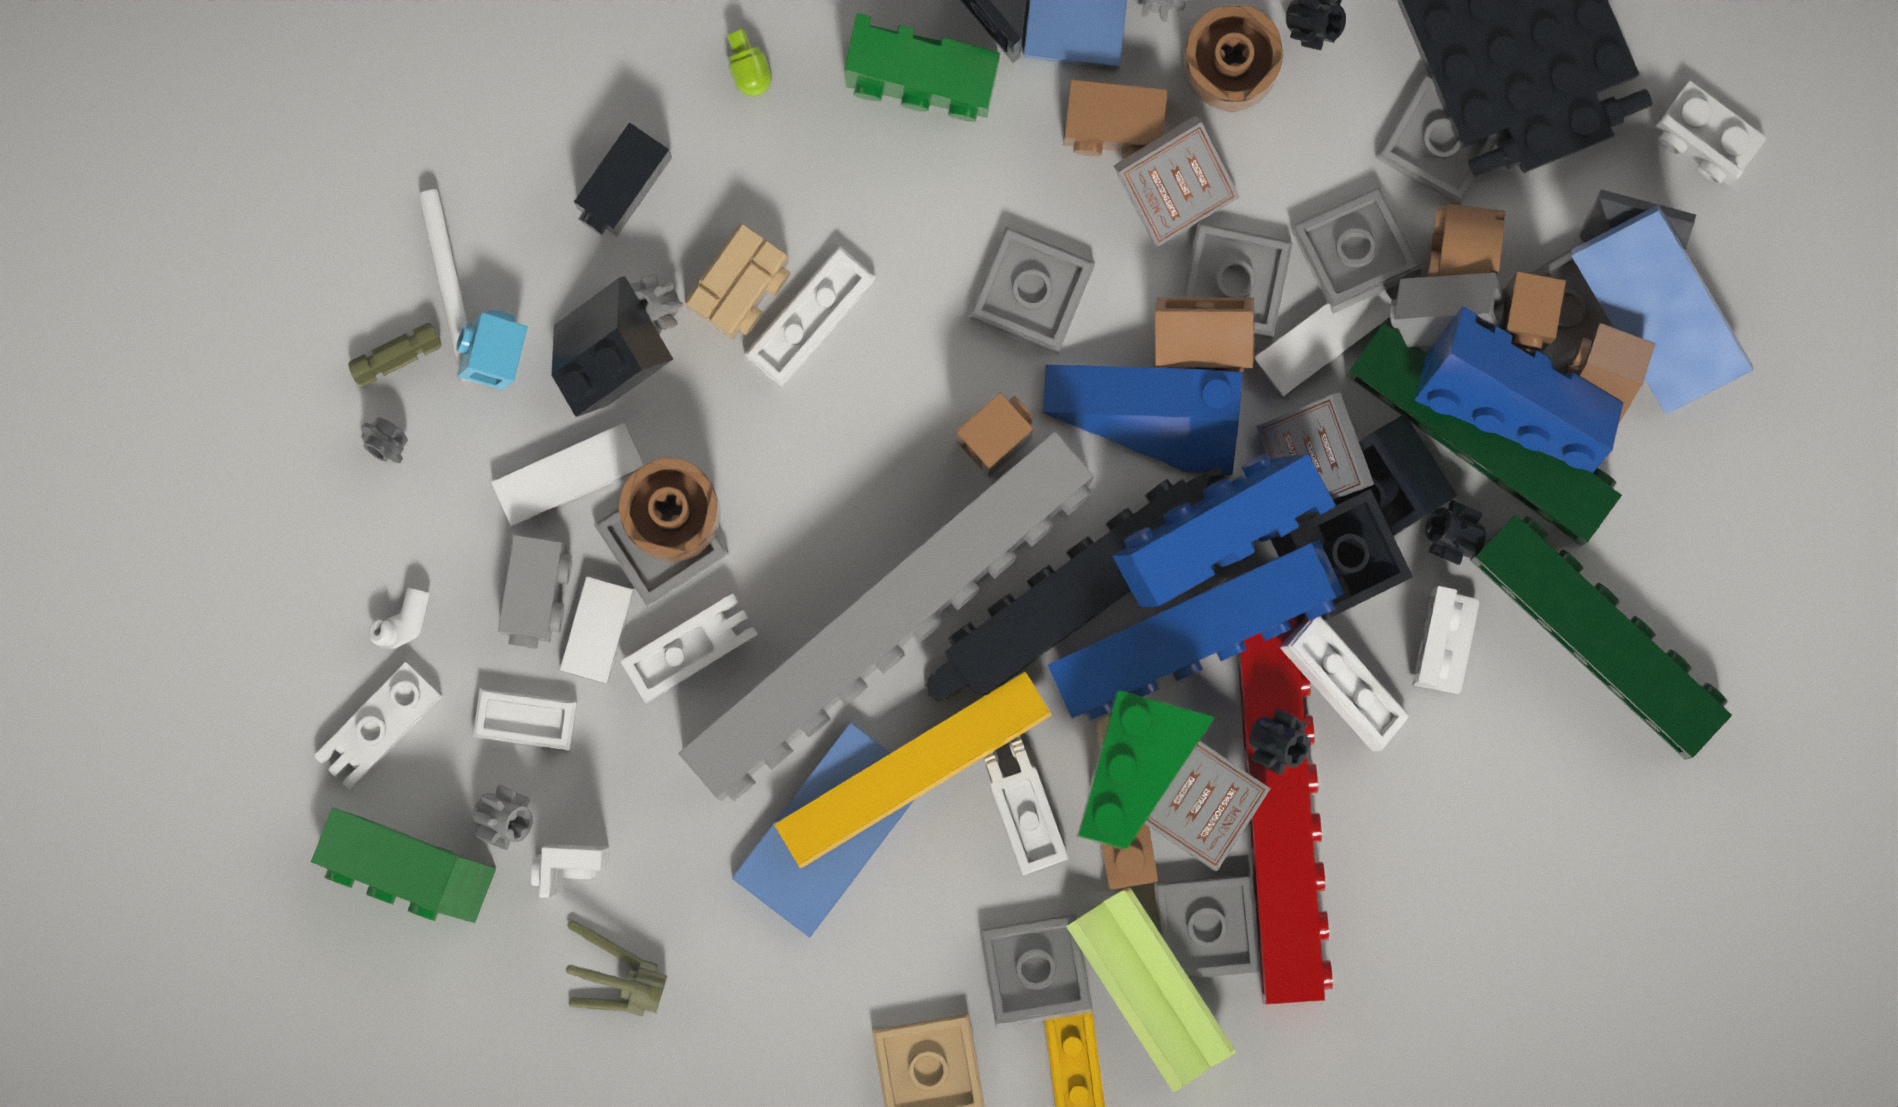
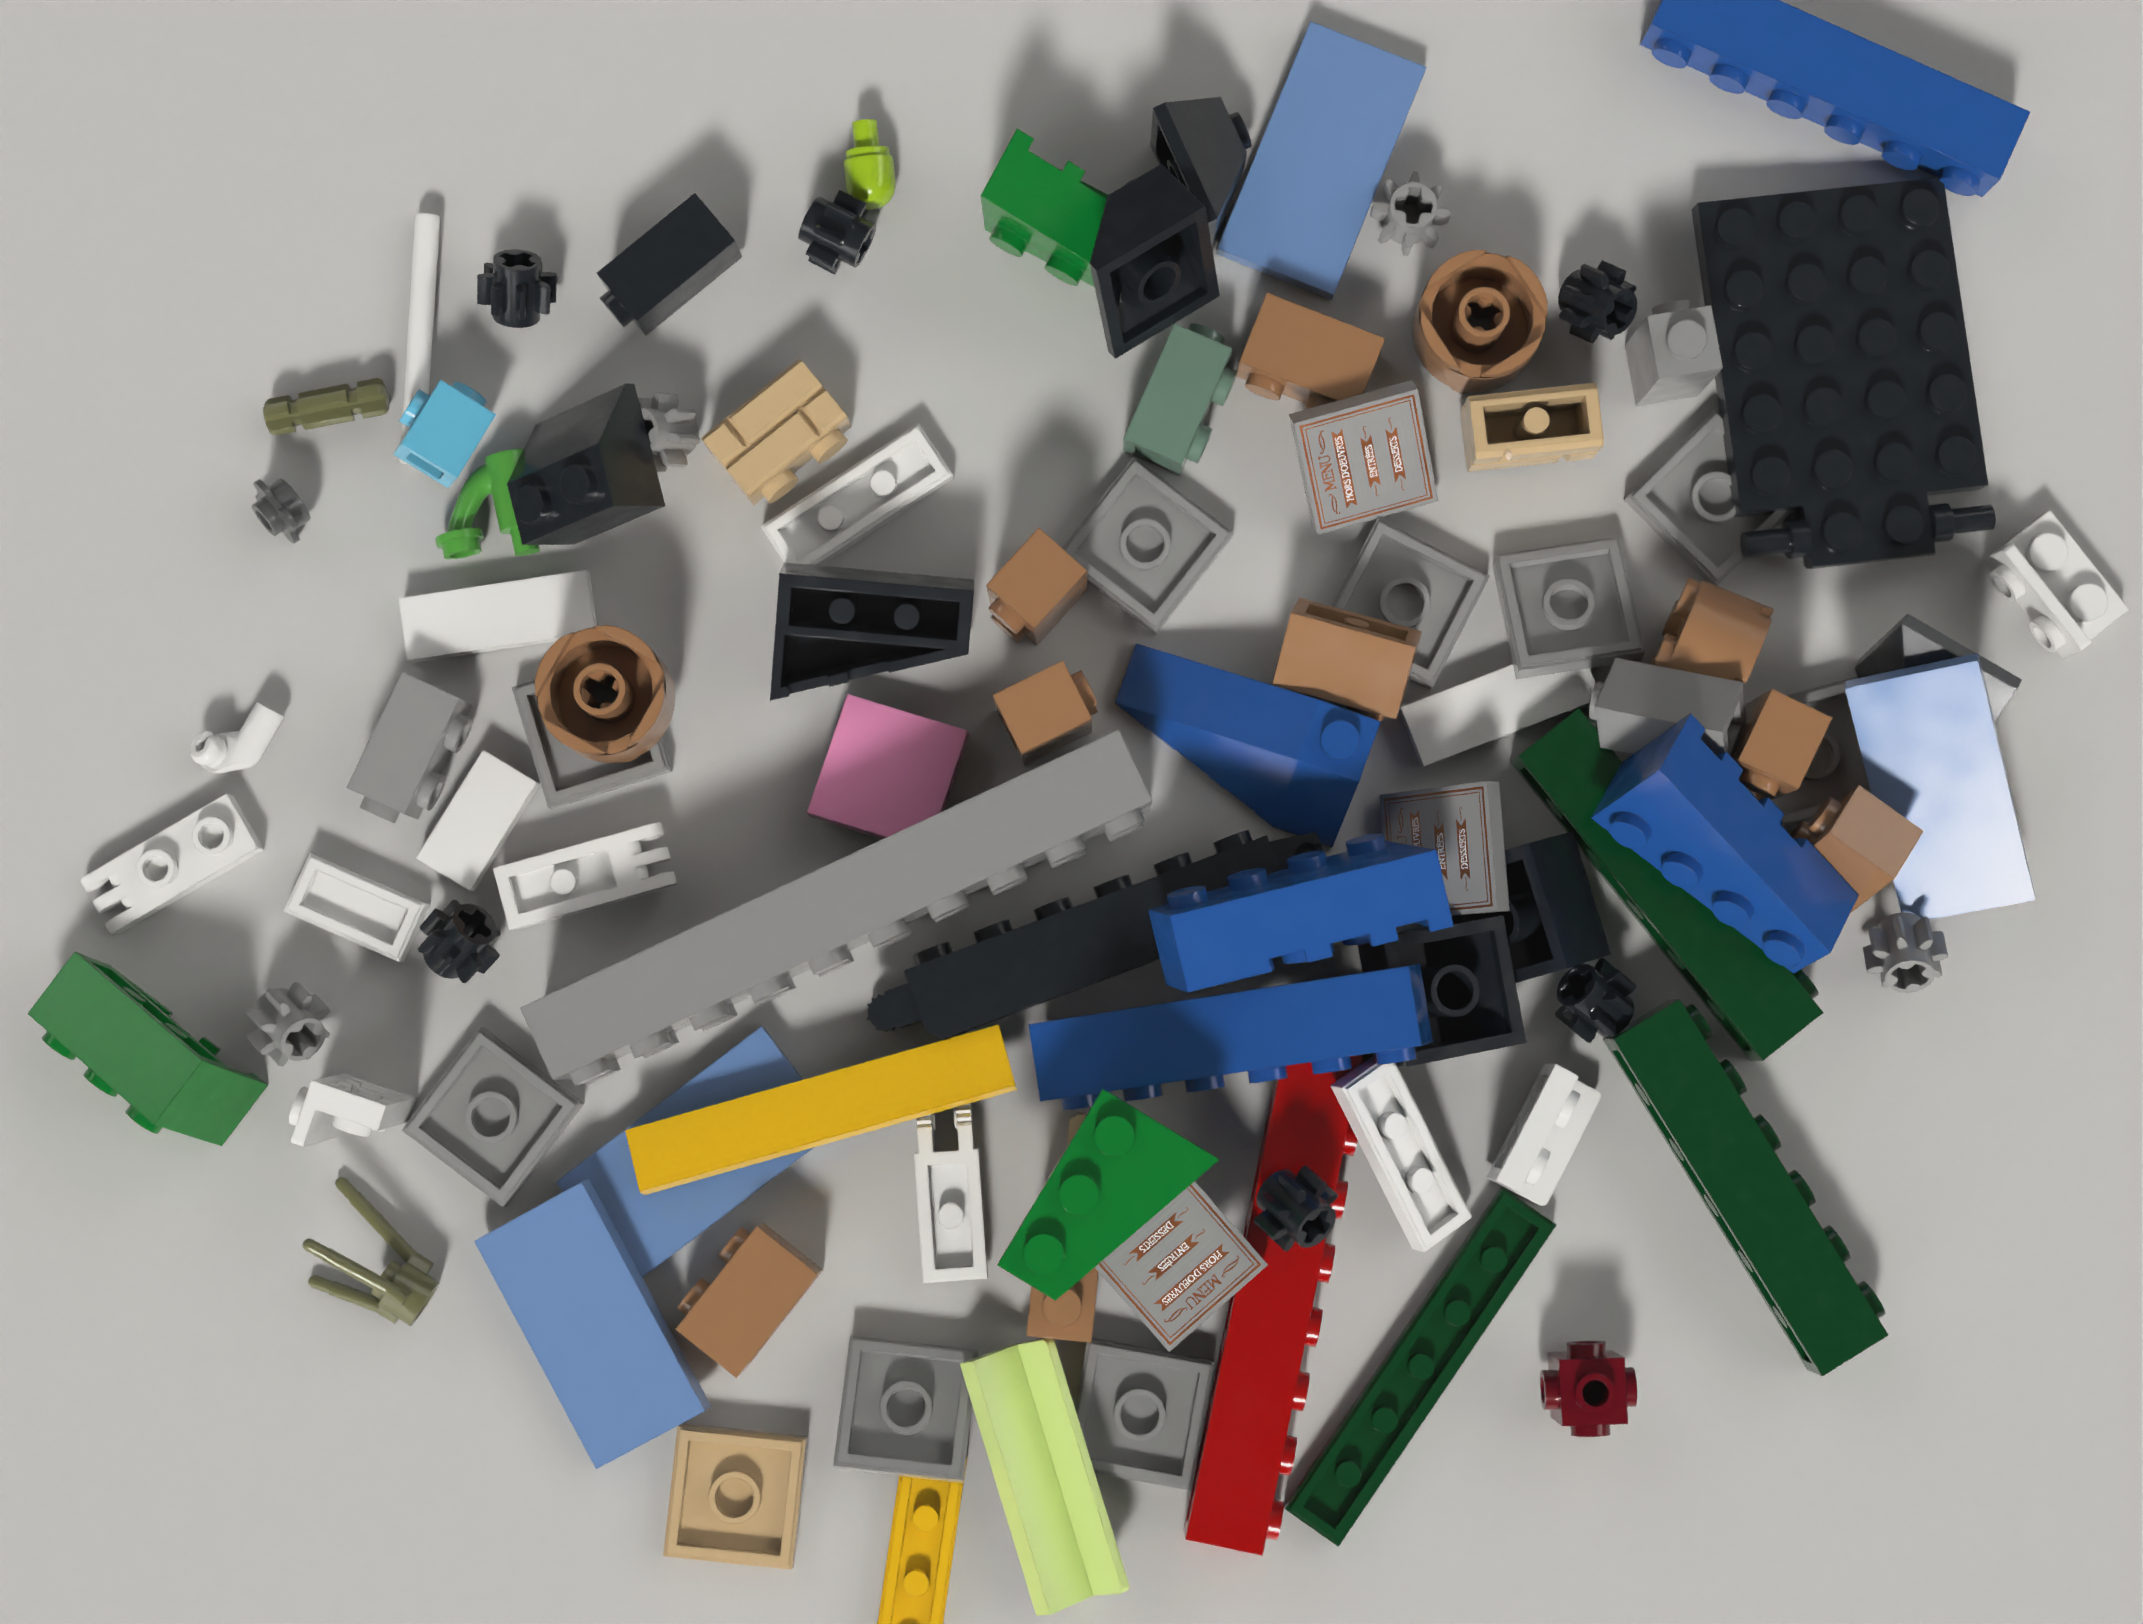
camera: 20 degrees right, 0 degrees up
none -> light grey tile [402,1027,584,1207]
none -> black gear [418,900,501,983]
none -> bright green plant [435,449,540,559]
none -> medium blue tile [474,1178,711,1469]
none -> black gear [477,249,557,328]
none -> medium nougat brick [675,1222,823,1378]
none -> black wedge [770,562,974,701]
none -> black gear [798,190,876,275]
none -> bright pink tile [807,694,969,839]
none -> medium nougat brick [986,528,1087,646]
none -> black slope [1090,164,1220,359]
none -> sand green brick [1123,323,1238,476]
none -> dark green tile [1284,1187,1556,1547]
none -> tan brick [1460,383,1604,472]
none -> dark red brick [1540,1341,1637,1437]
none -> light grey brick [1625,300,1723,406]
none -> light grey gear [1863,912,1948,993]

